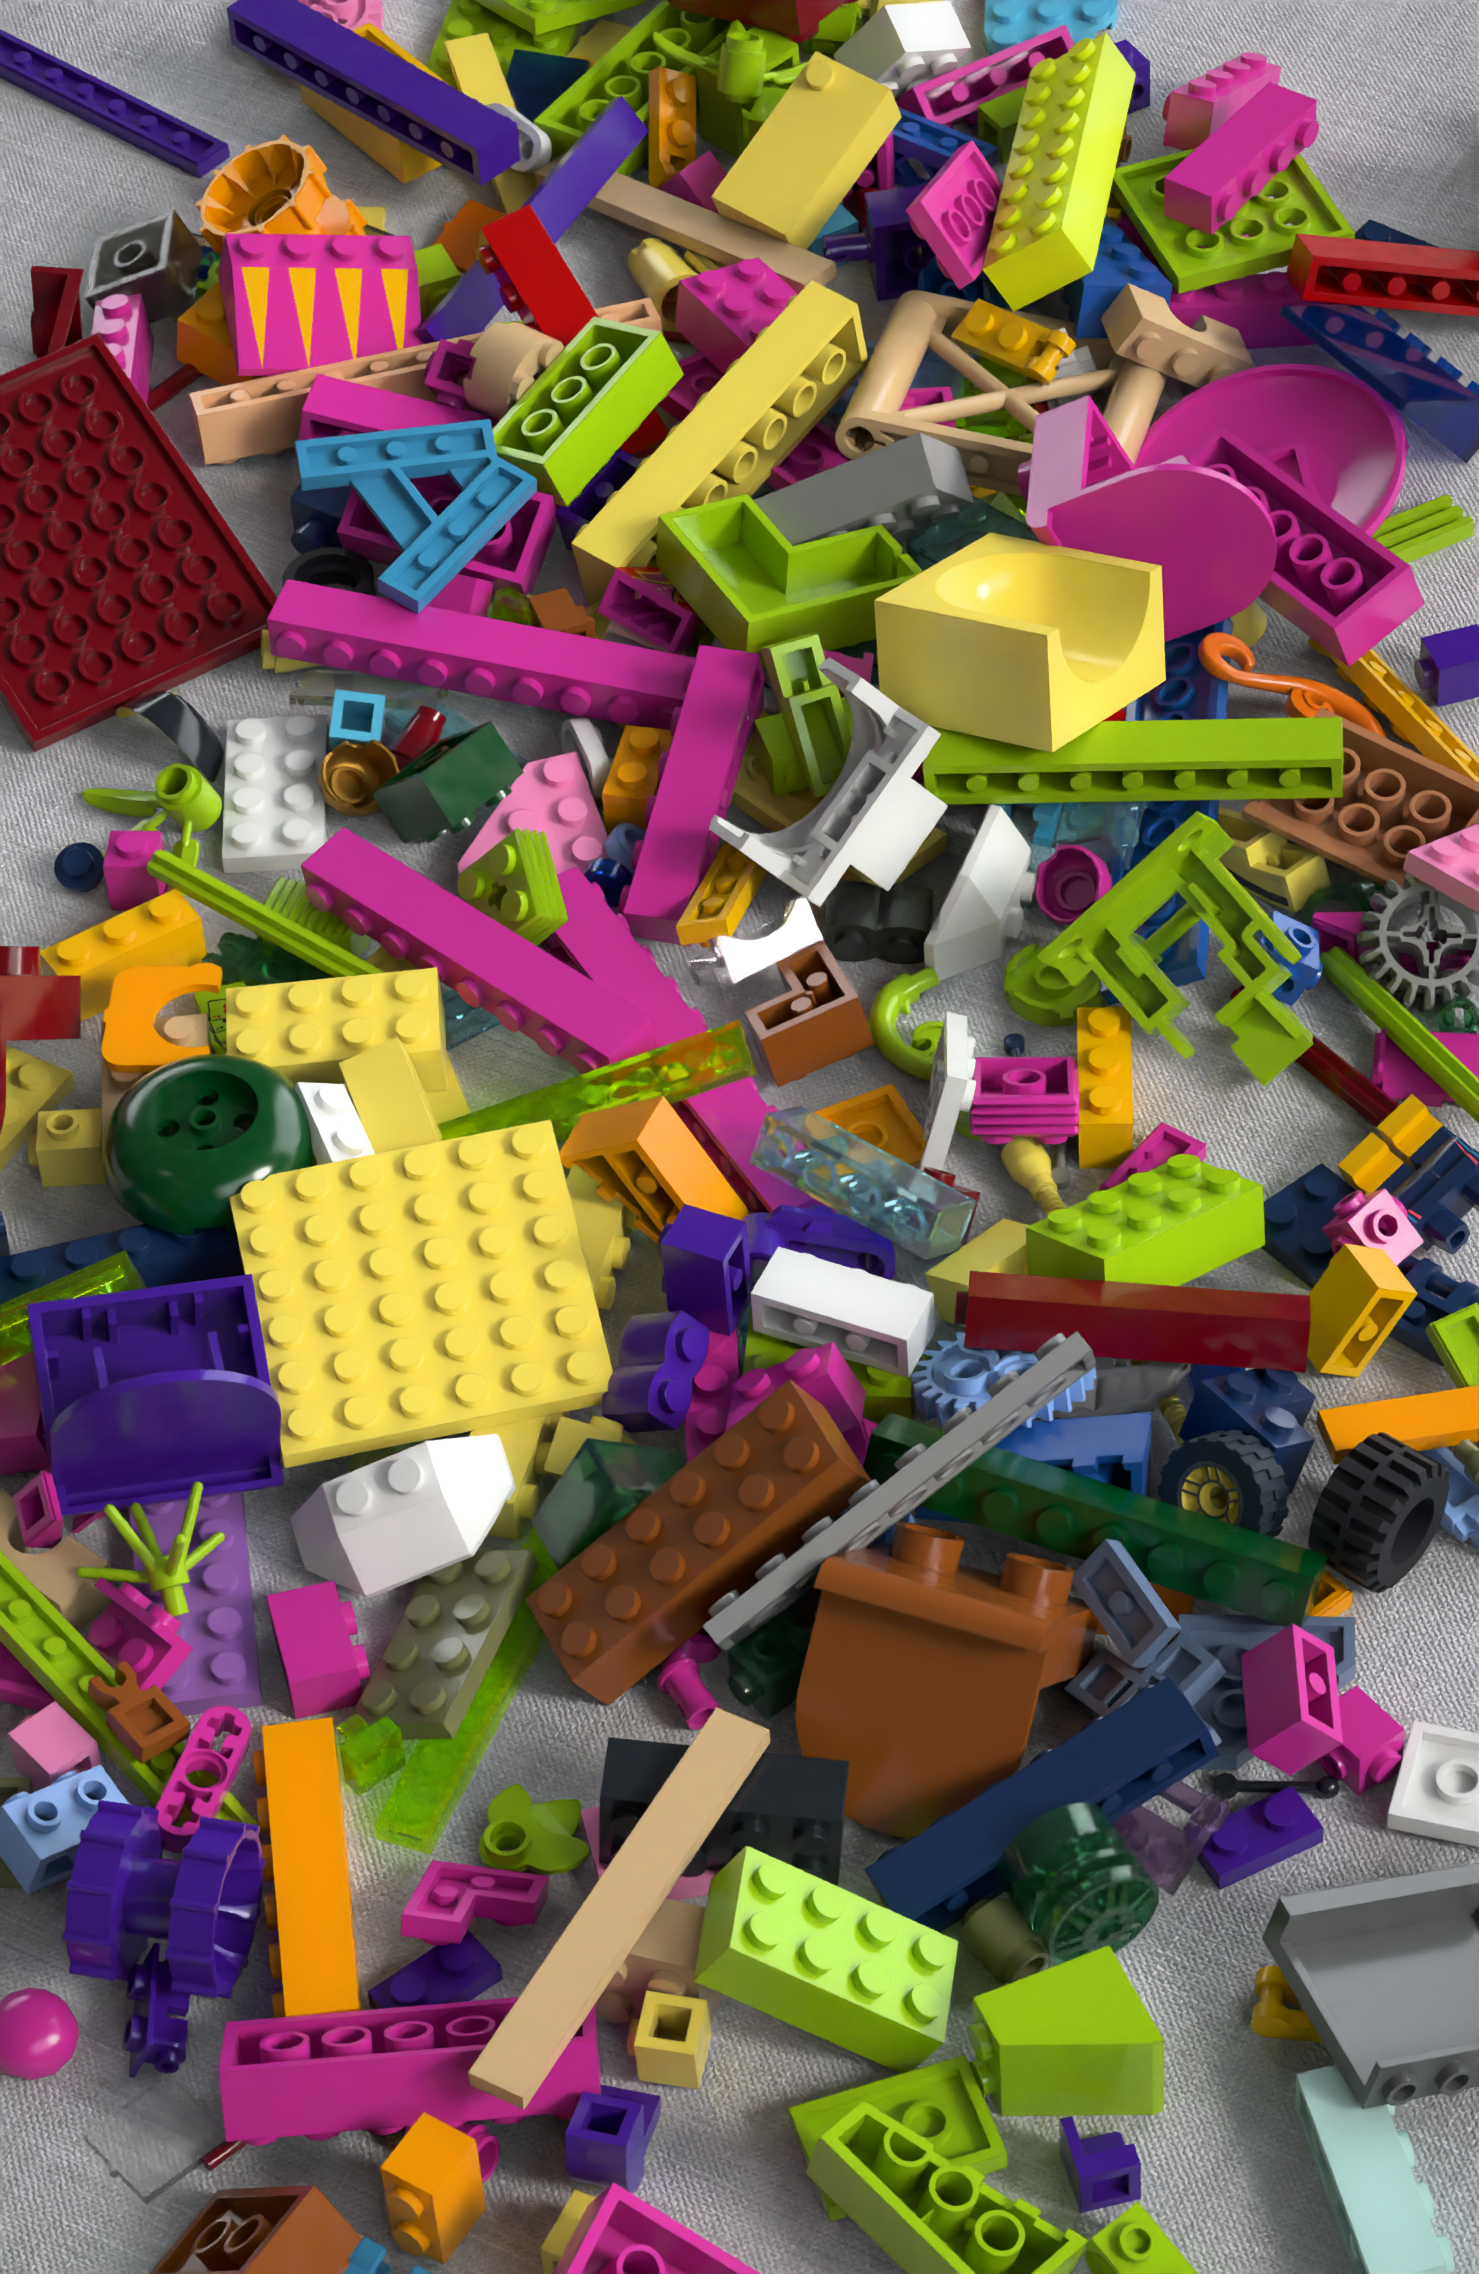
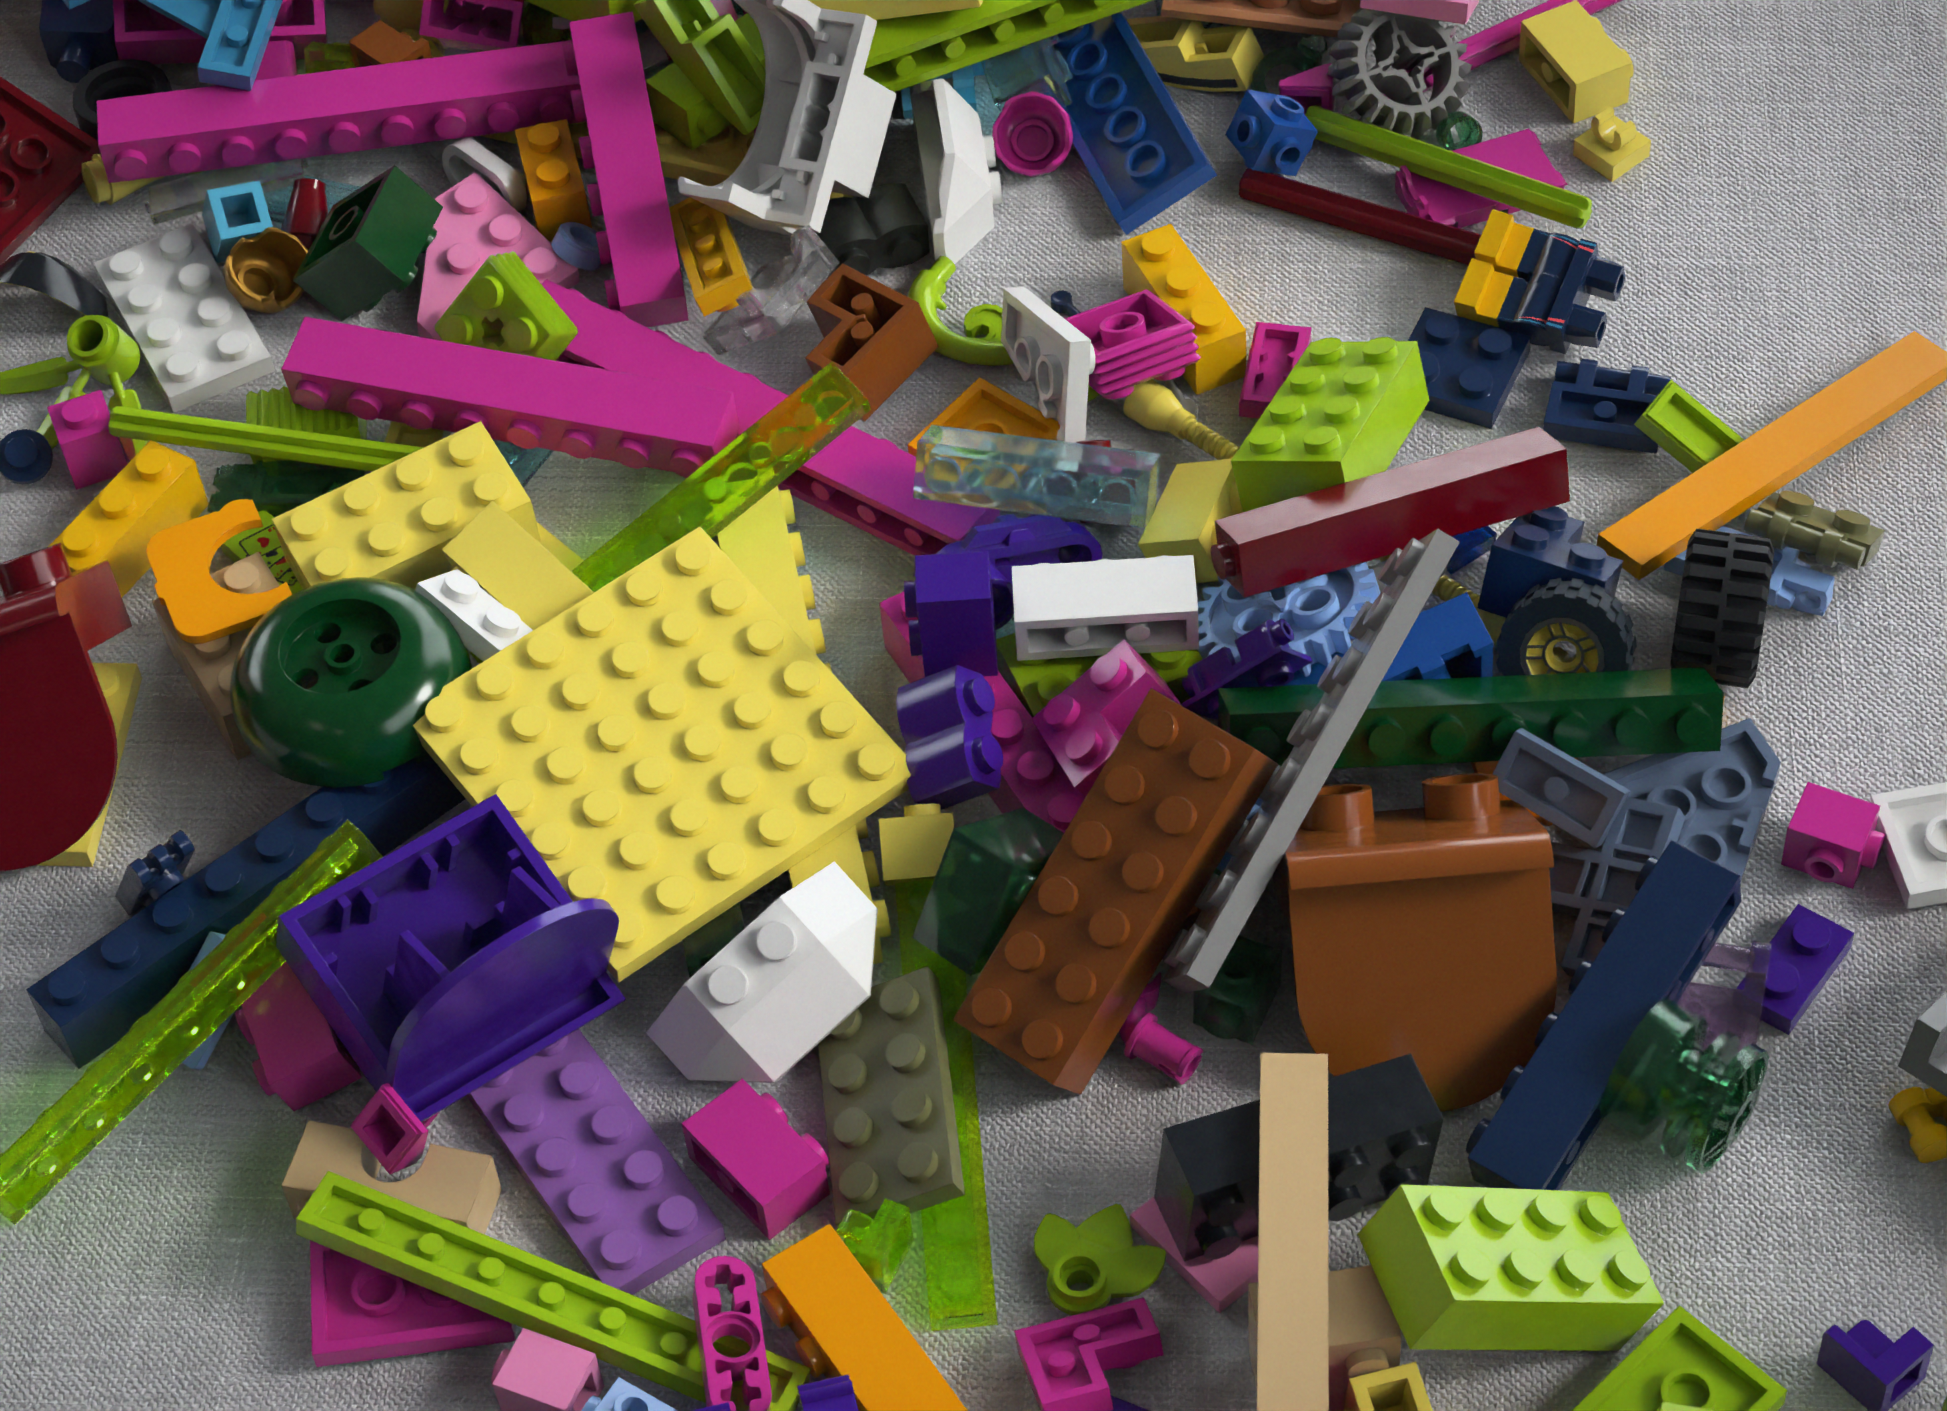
camera: 25 degrees left, 5 degrees up
light yellow brick [28,1108,106,1187] -> none
lime plant [77,1481,225,1617] -> none
dark pink bracket [84,1577,194,1691] -> none
dark orange plate [87,1661,191,1764] -> none
light orange wedge [559,1096,751,1244] -> none
clear blue tile [583,858,633,908] -> none
olive brick [961,1898,1049,1984] -> none
lime slope [968,1945,1164,2116] -> none
lime tile [1004,940,1105,1026] -> none
lime container [1037,811,1314,1087] -> none
black hinge [1214,1773,1340,1799] -> none
dark pink brick [1241,1623,1343,1776] -> none
yellow brick [1307,1244,1418,1377] -> none
brick [1322,1188,1424,1266] -> none
none -> dark purple hinge [1182,619,1313,720]

